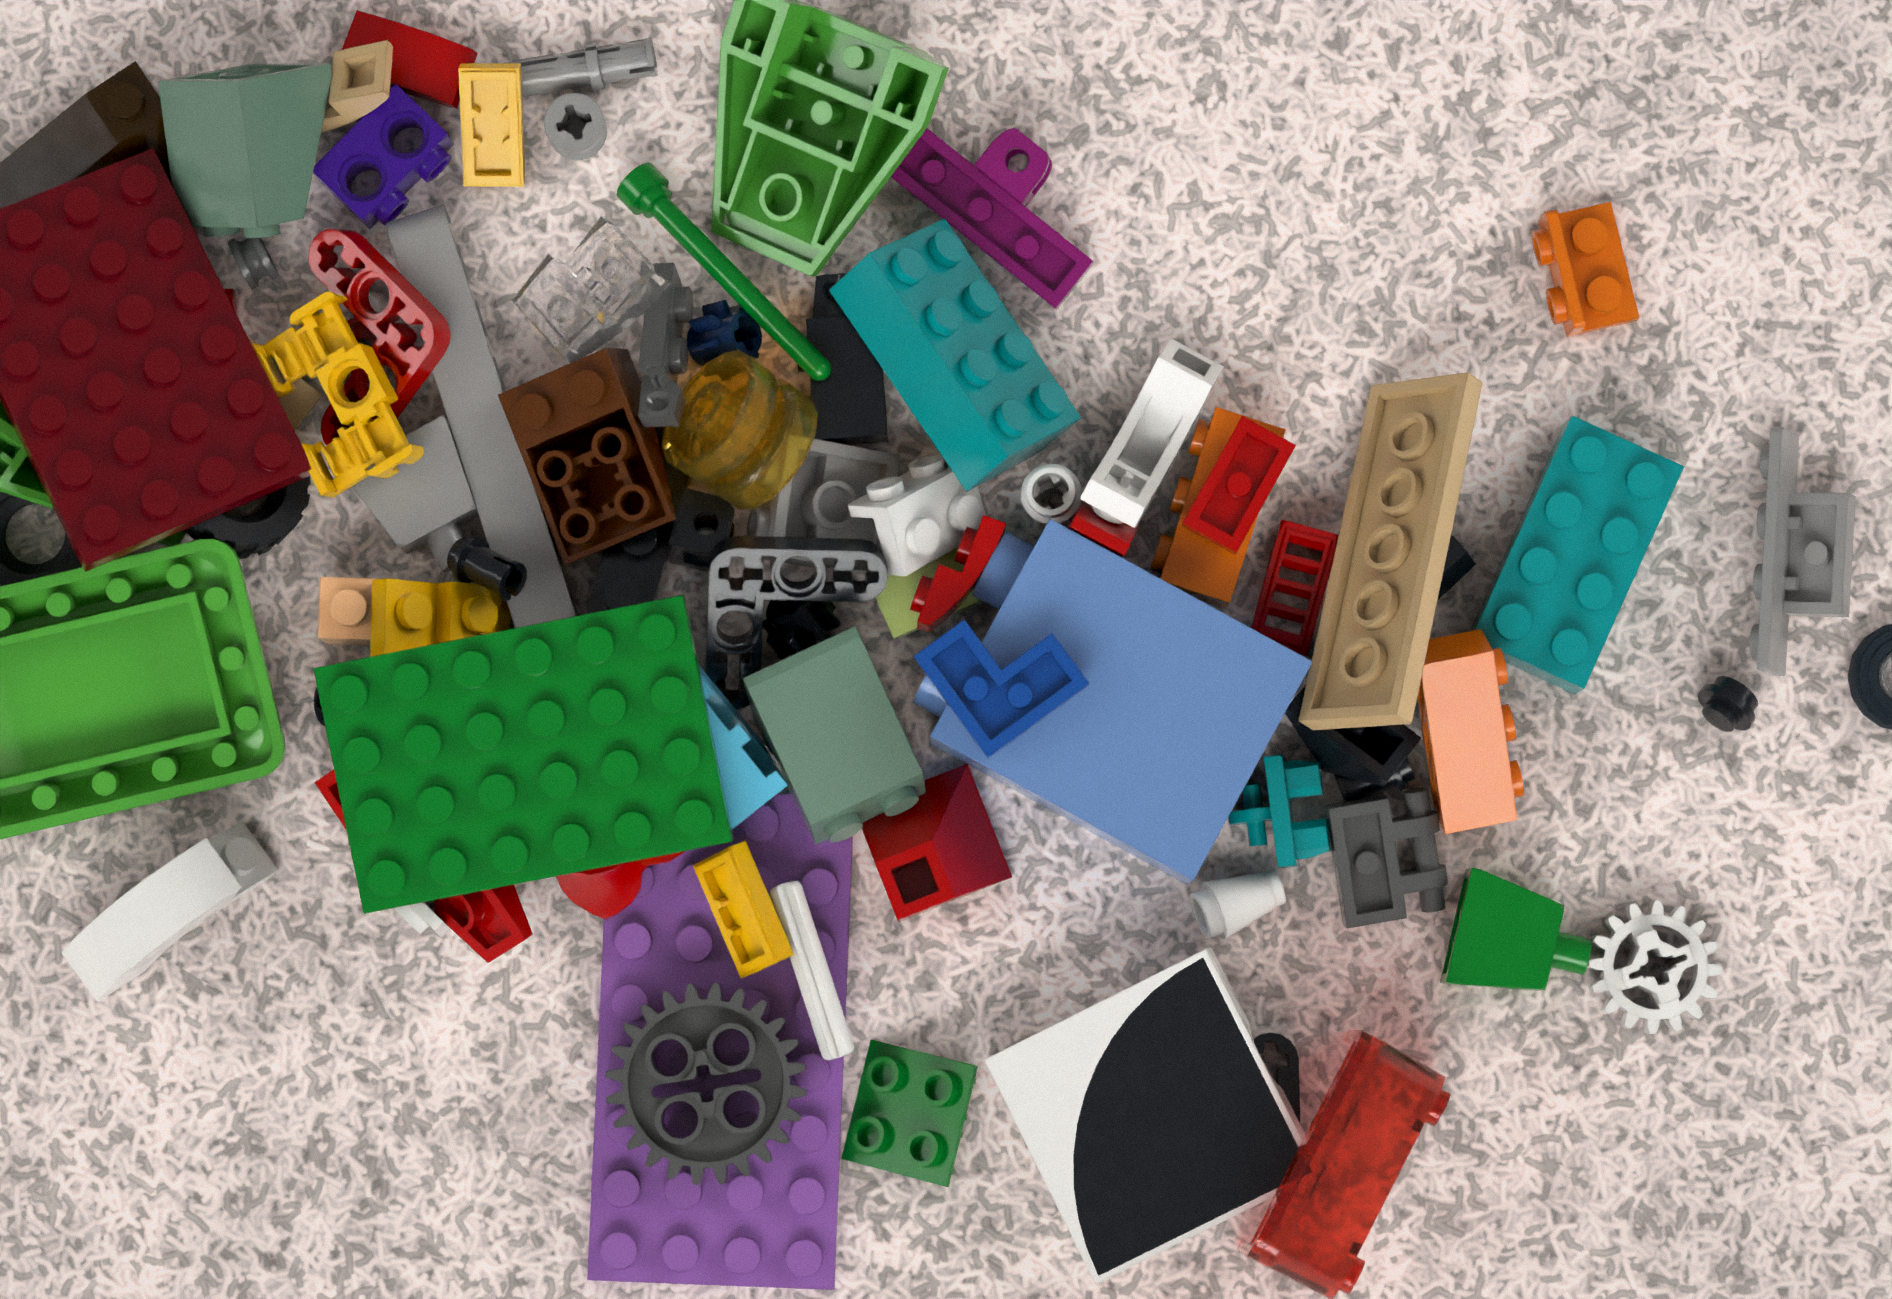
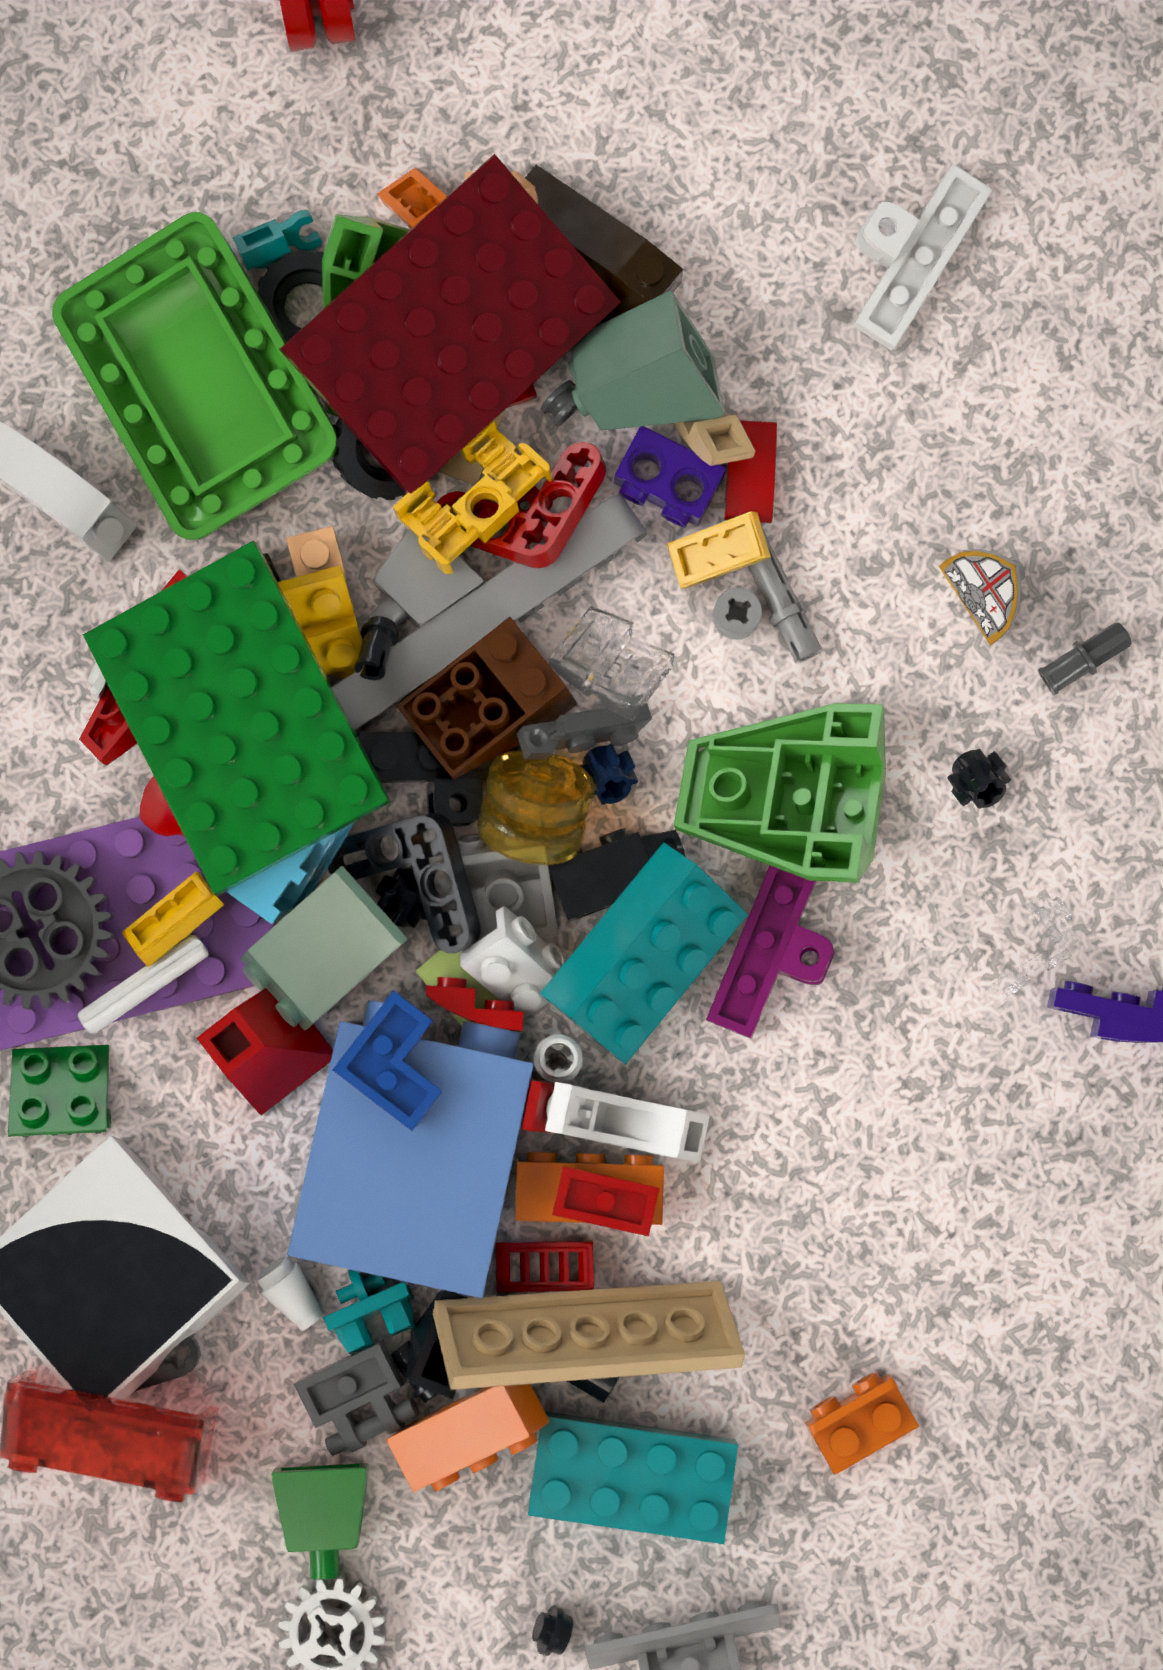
camera: 65 degrees right, 0 degrees up
green piece [616,162,831,381] -> none

